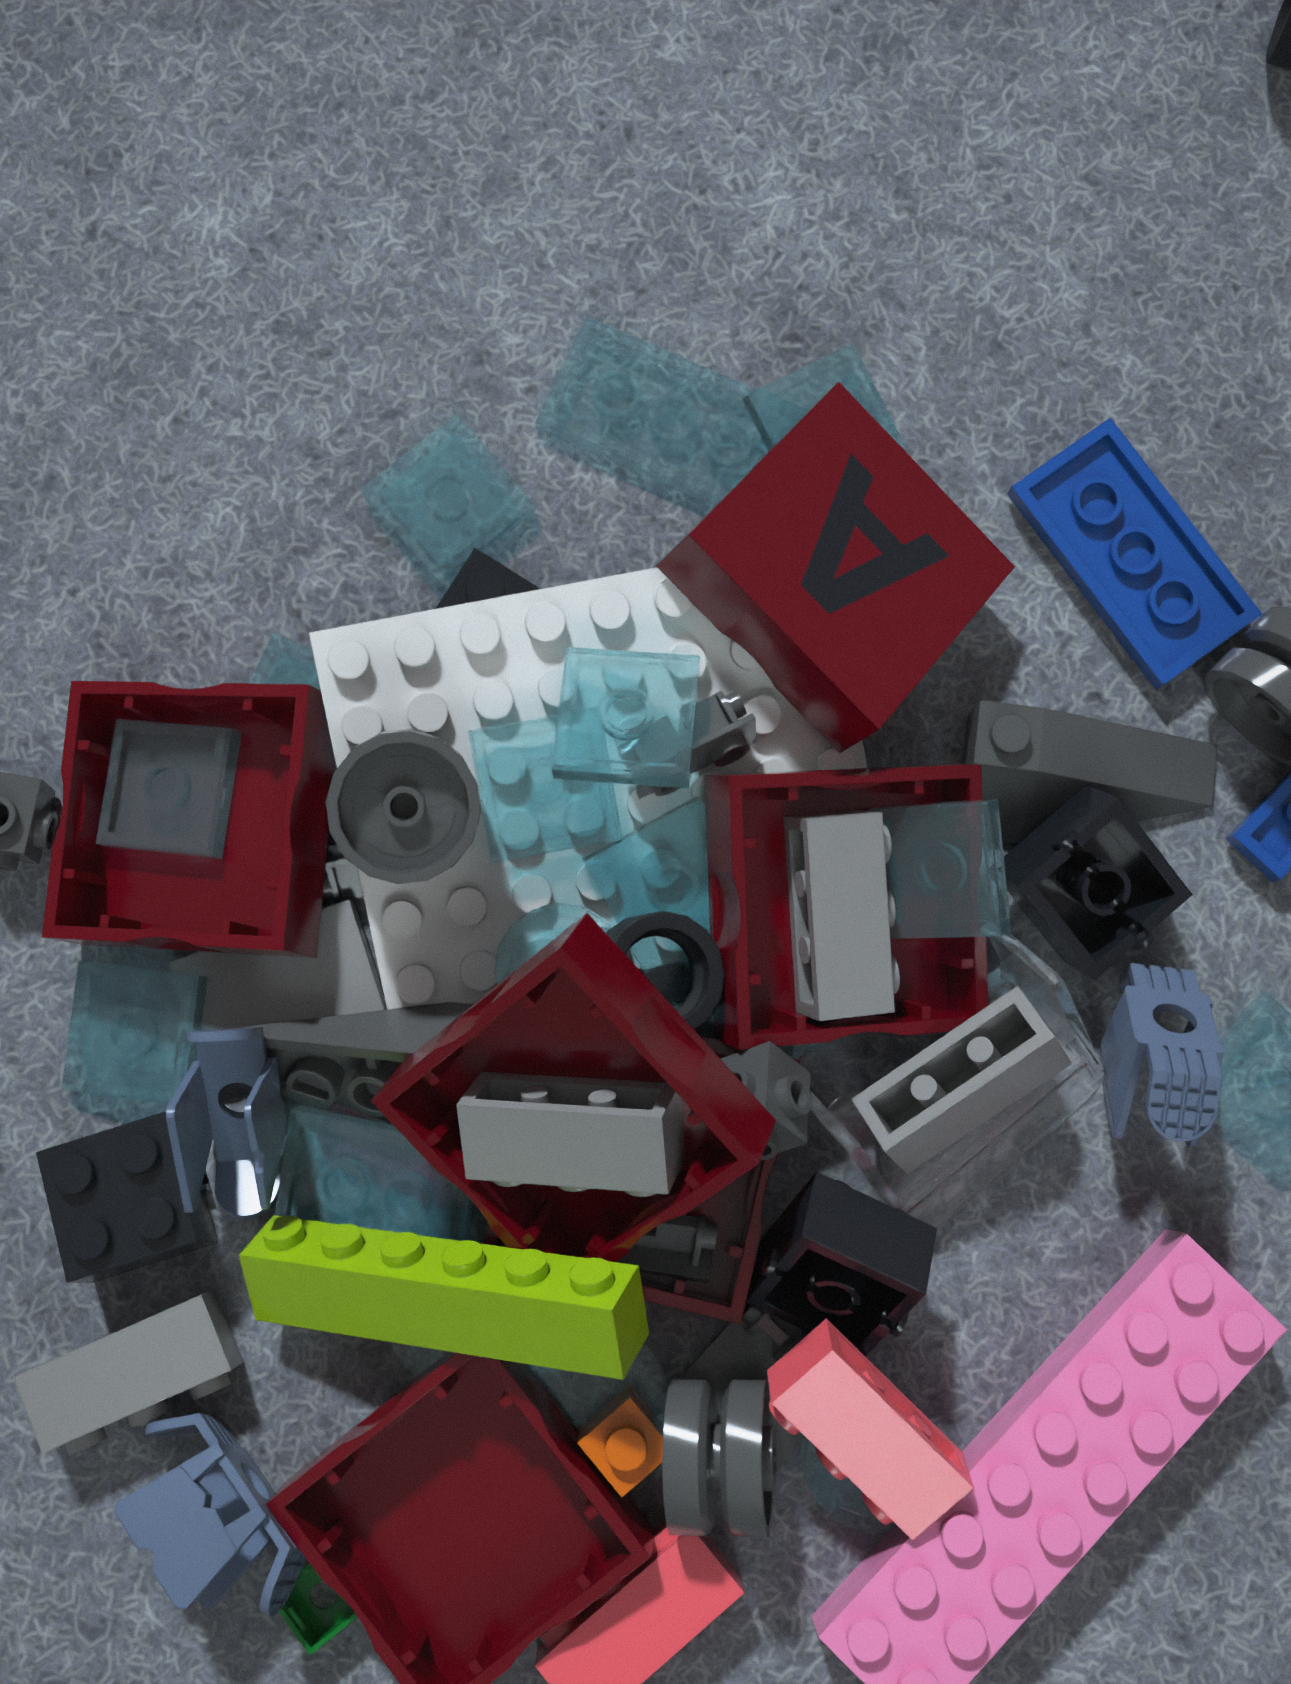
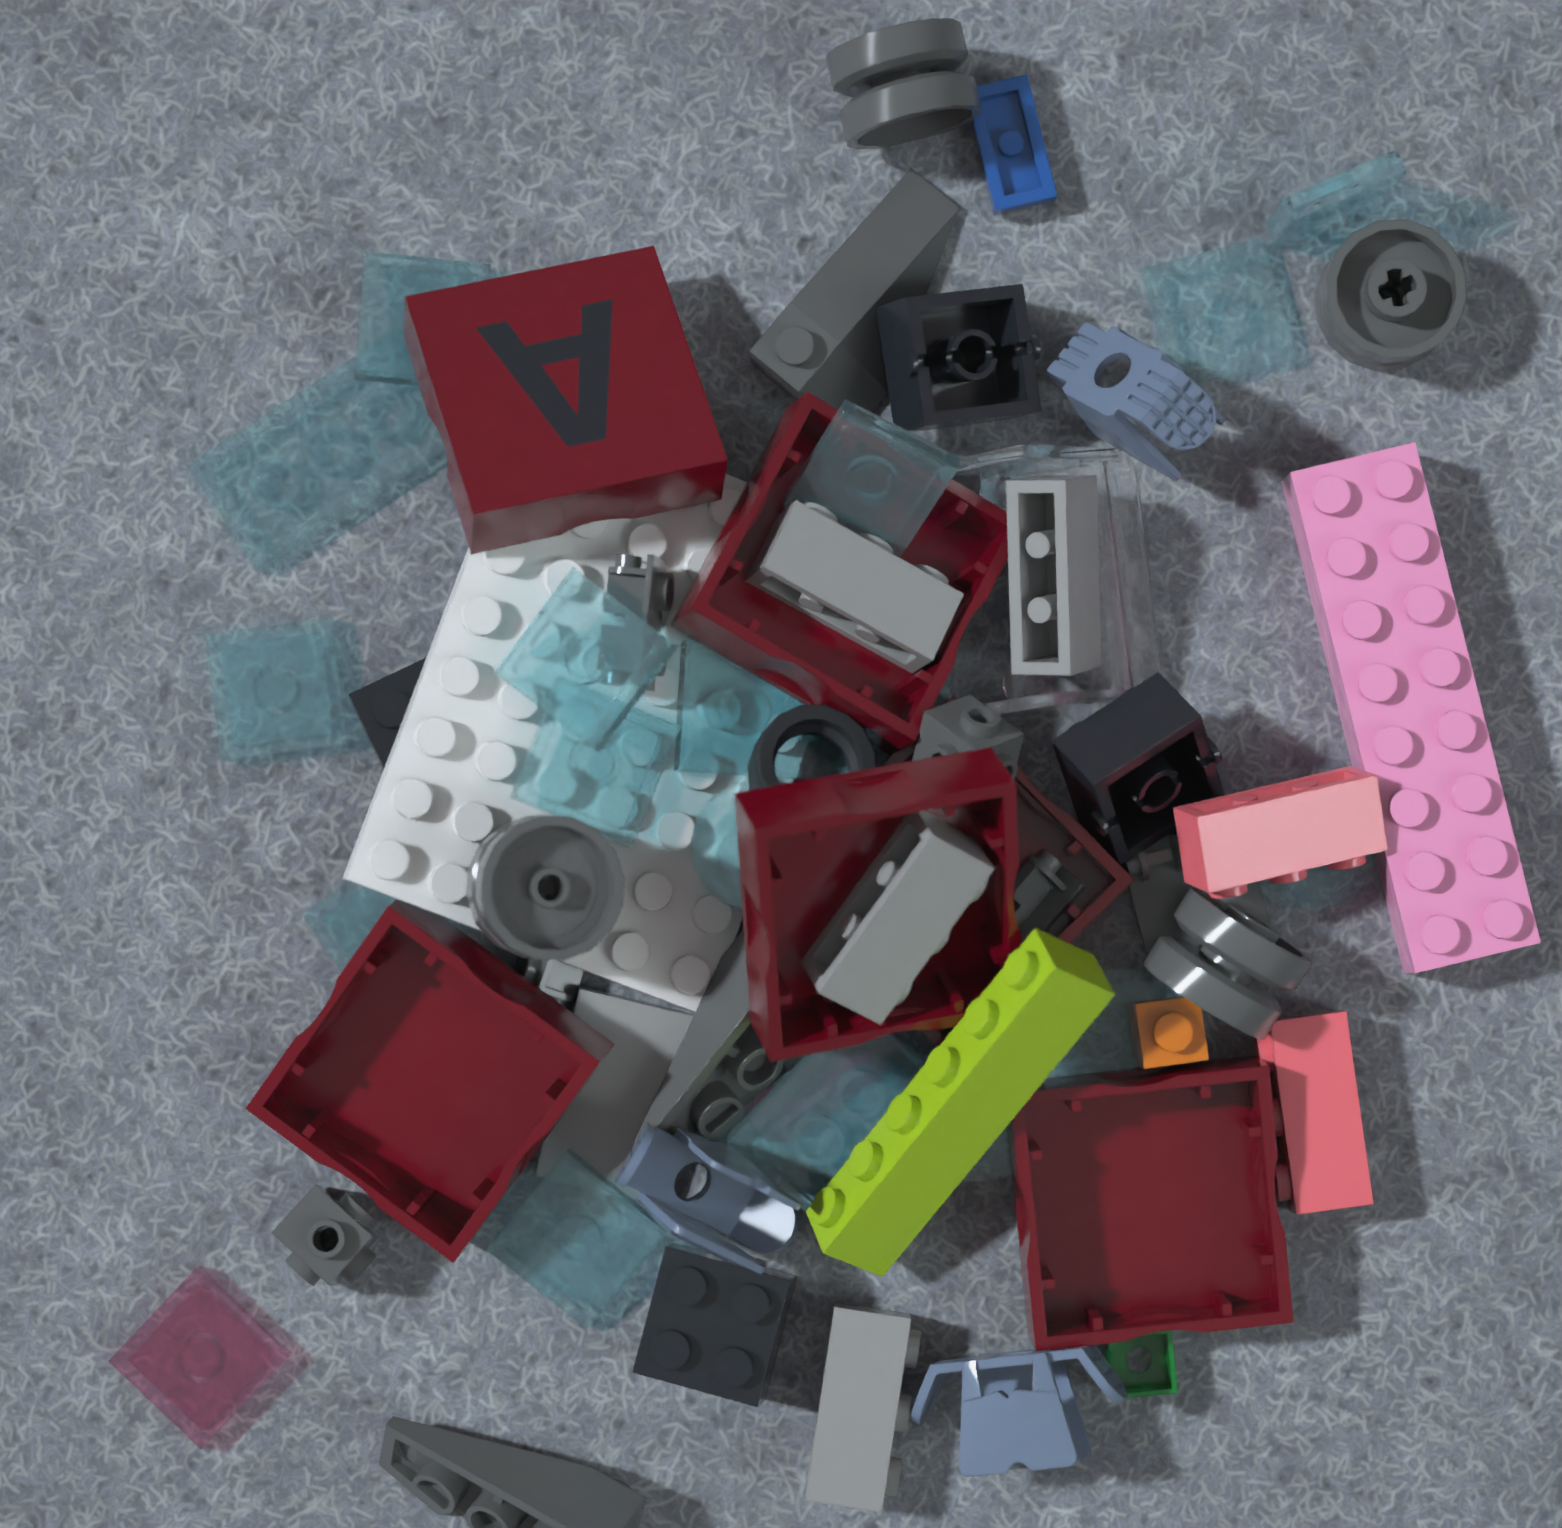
camera: 55 degrees left, 5 degrees up
clear light blue tile [96,719,242,859] -> none
blue plate [1007,417,1262,691] -> none

